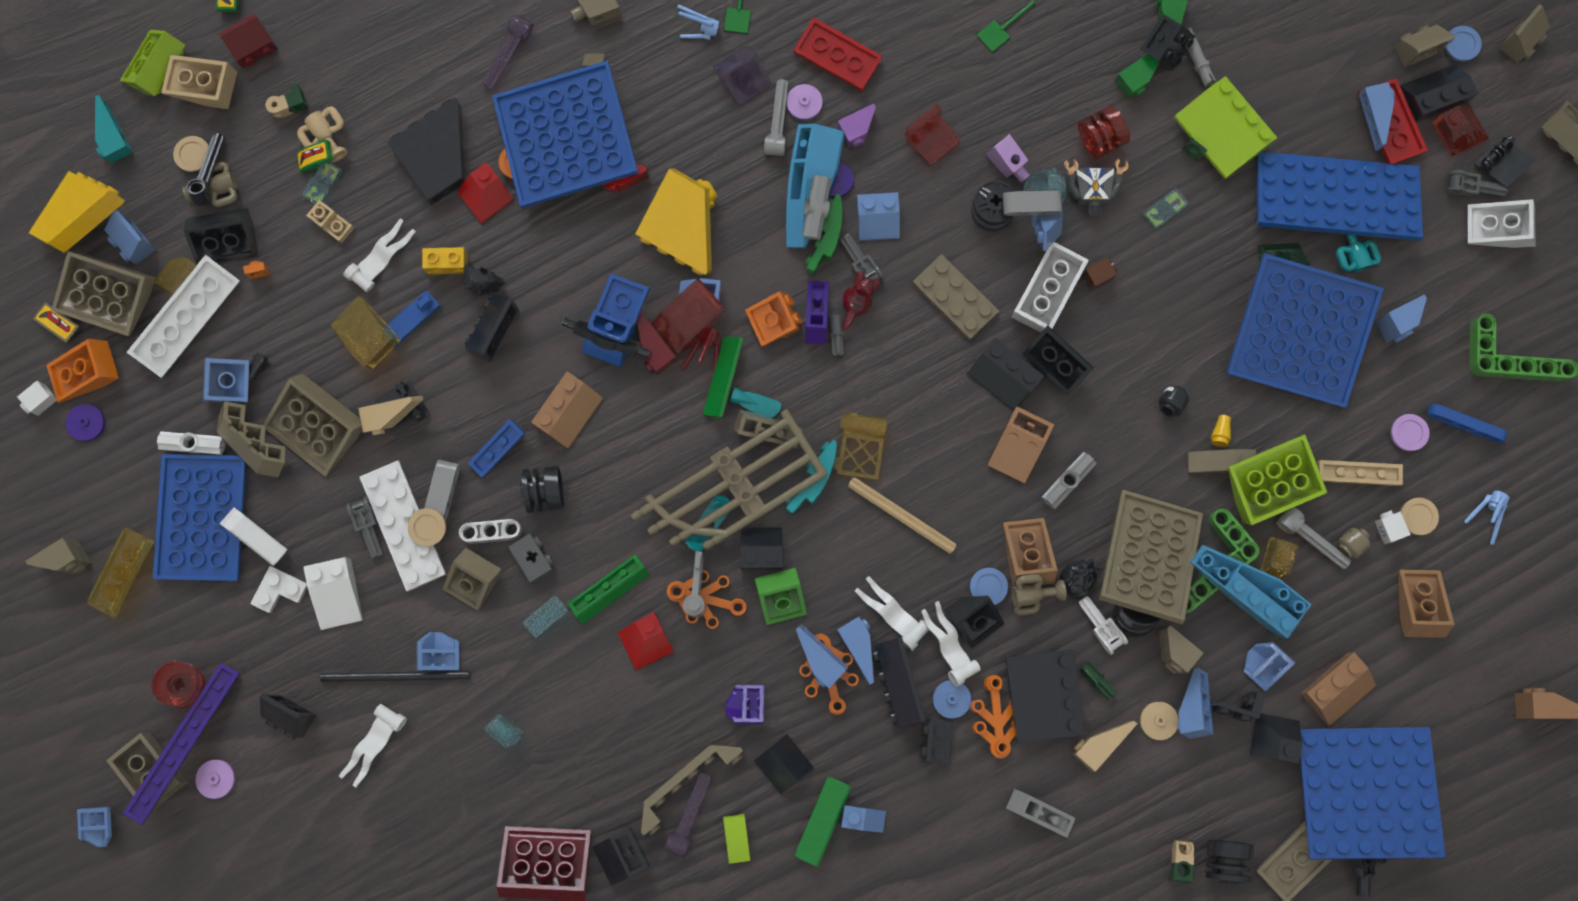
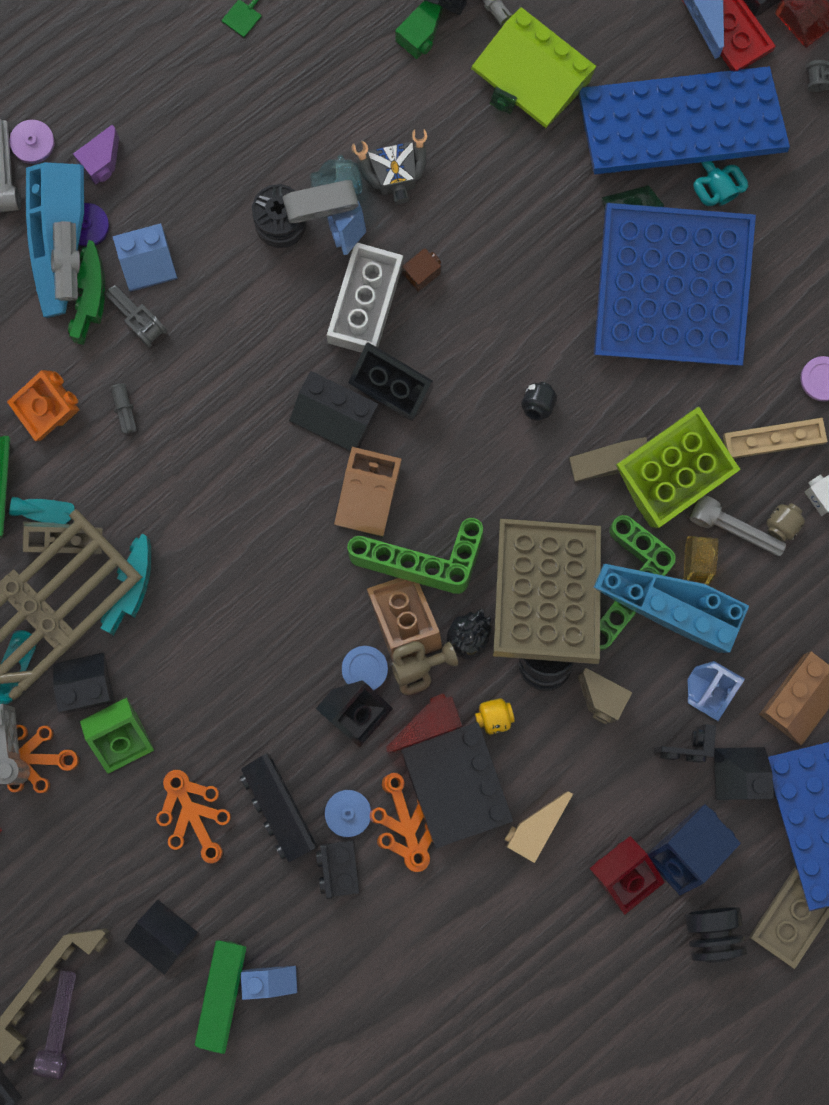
camera: 15 degrees left, 0 degrees up
lime slope [723,814,750,864] -> none
dark purple slope [725,685,765,724] -> none
red plate [793,17,883,92] -> none
medium blue slope [796,624,848,688] -> none
dark purple slope [805,281,829,344] -> none
clear yellow piece [834,412,887,480] -> none
medium blue slope [837,617,874,685] -> none
dark red animal [842,271,881,330] -> none
tan axle [848,477,957,554] -> none
white flag [855,576,929,651] -> none
clear red bracket [904,104,961,166] -> none
dark tan plate [912,254,999,341] -> none
white flag [921,601,981,687] -> none
lavender torso [986,134,1030,183] -> none
light grey slope [1006,789,1076,838] -> none
light grey piece [1041,452,1097,510] -> none
clear red wheel [1078,105,1130,159] -> none
white connector [1078,596,1128,655] -> none
dark green axle [1079,661,1117,700] -> none
tan piece [1140,702,1179,740] -> none
clear light blue slope [1143,188,1189,229] -> none
leg [1168,840,1194,883] -> none
medium blue slope [1177,668,1213,739] -> none
yellow cone [1210,415,1231,447] -> none
medium blue slope [1375,294,1427,343] -> none
none -> bright green beam [347,518,483,594]
none -> clear red slope [386,694,462,754]
none -> yellow head [475,698,514,735]
none -> dark red slope [590,836,665,915]
none -> dark blue slope [647,804,741,895]

